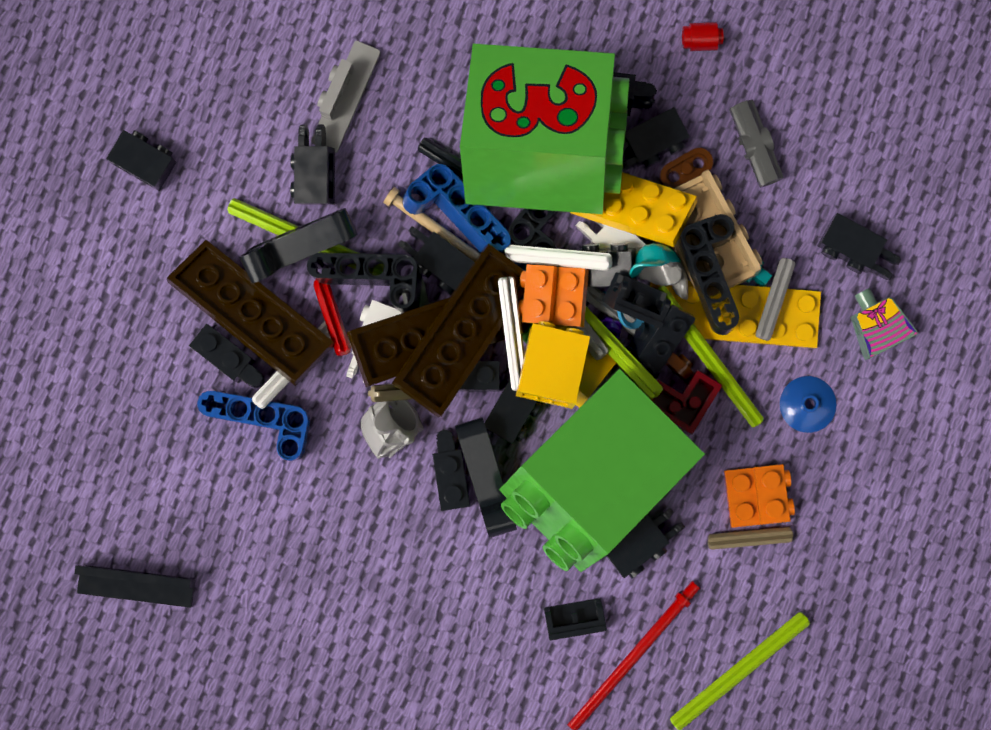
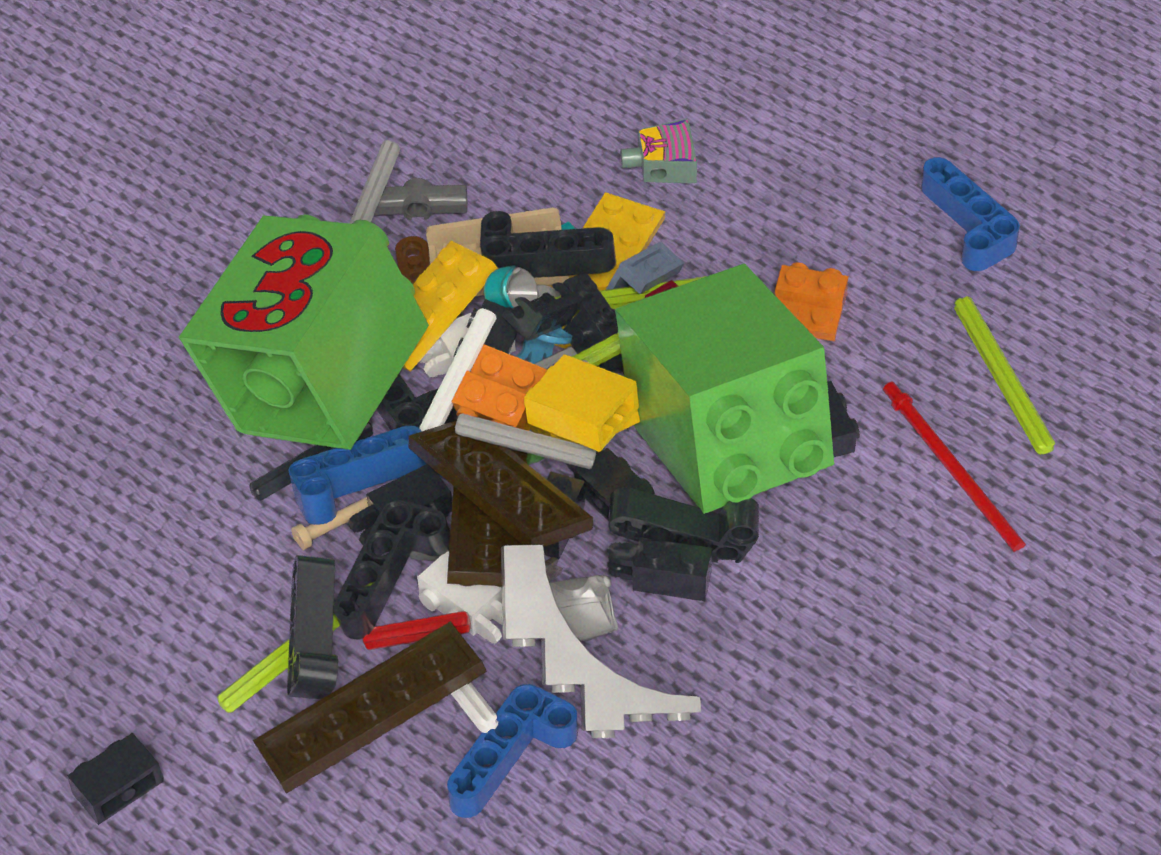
camera: 70 degrees left, 35 degrees down
black hinge [189,323,266,389] -> none
black hinge [290,124,335,205] -> none
light grey bracket [311,41,380,153] -> none
black hinge [544,598,607,641] -> none
red brick [682,22,724,51] -> none
dark tan axle [707,527,793,550] -> none
light grey axle [755,258,795,341] -> none
blue dish [780,376,837,433] -> none
black hinge [817,213,901,280] -> none
none -> light grey axle [349,140,400,224]
none -> arch [501,545,701,738]
none -> sand blue panel [606,242,684,294]
none -> blue beam [921,157,1020,271]

